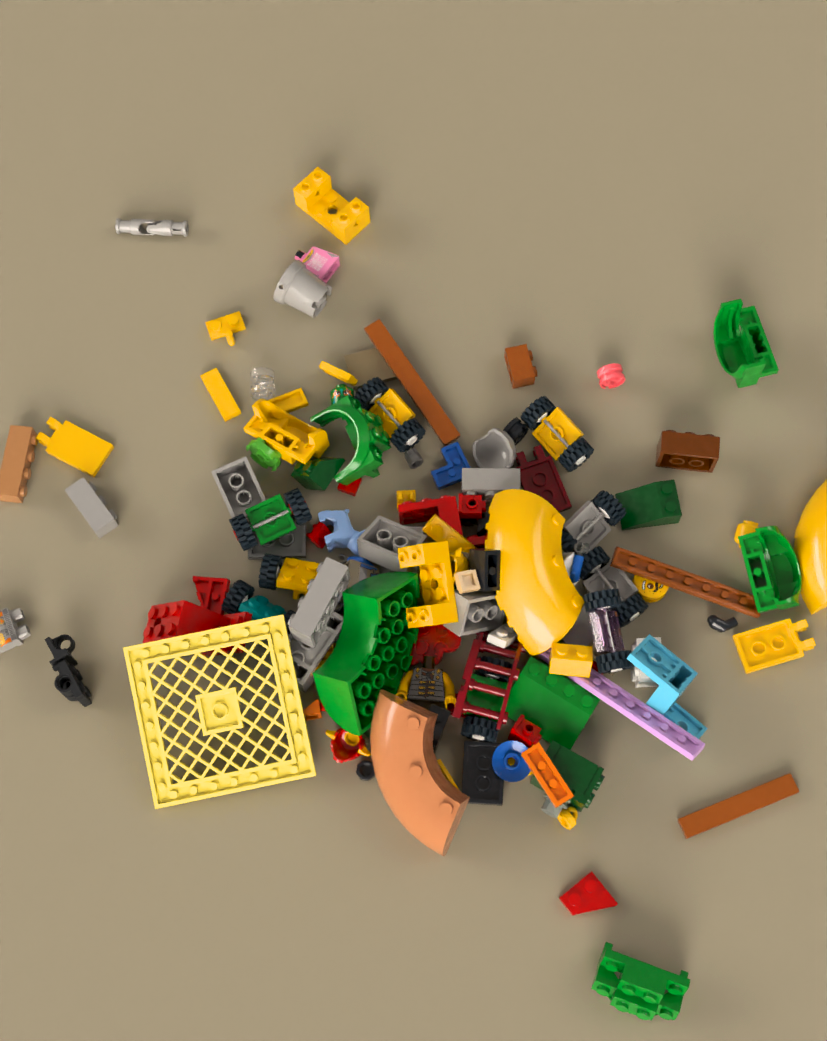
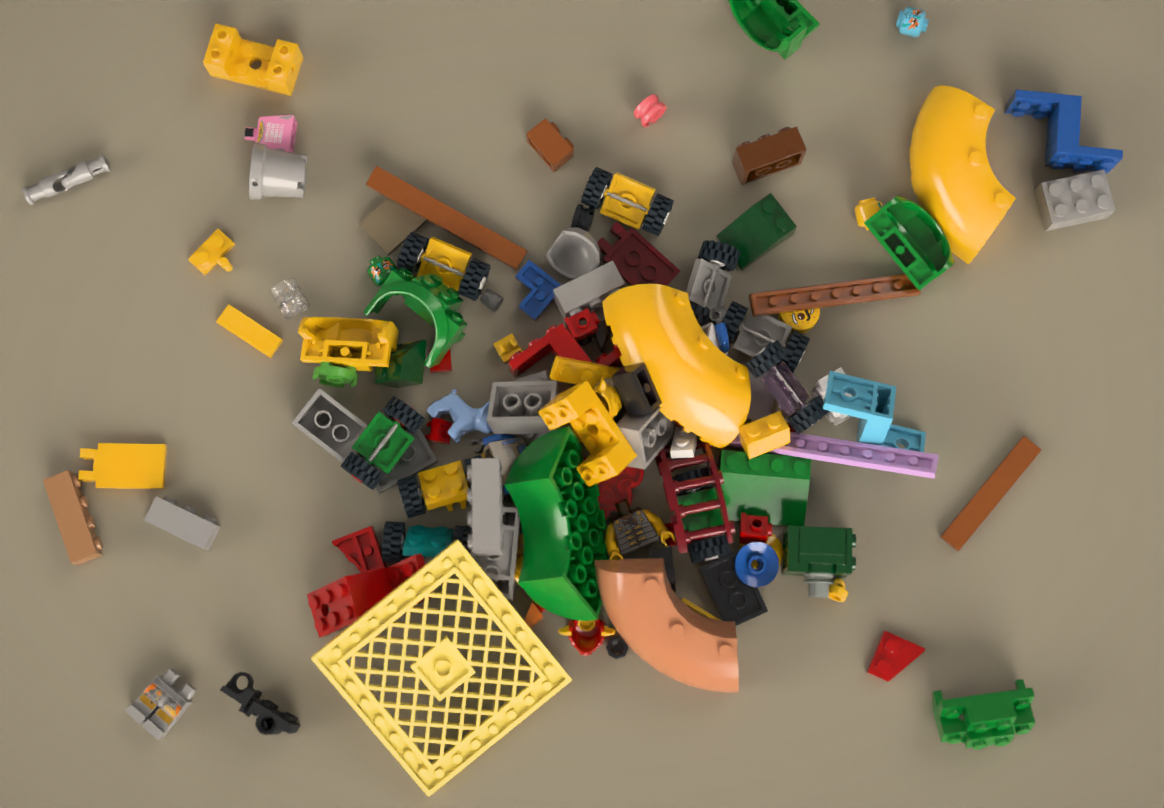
camera: 30 degrees left, 10 degrees up
yellow tile [268,387,309,413] -> none
yellow tile [319,361,358,386] -> none
tan tile [454,569,481,594] -> none
orange plate [521,742,574,808] -> none
black arm [707,615,738,633] -> none
yellow tile [732,618,816,674] -> none

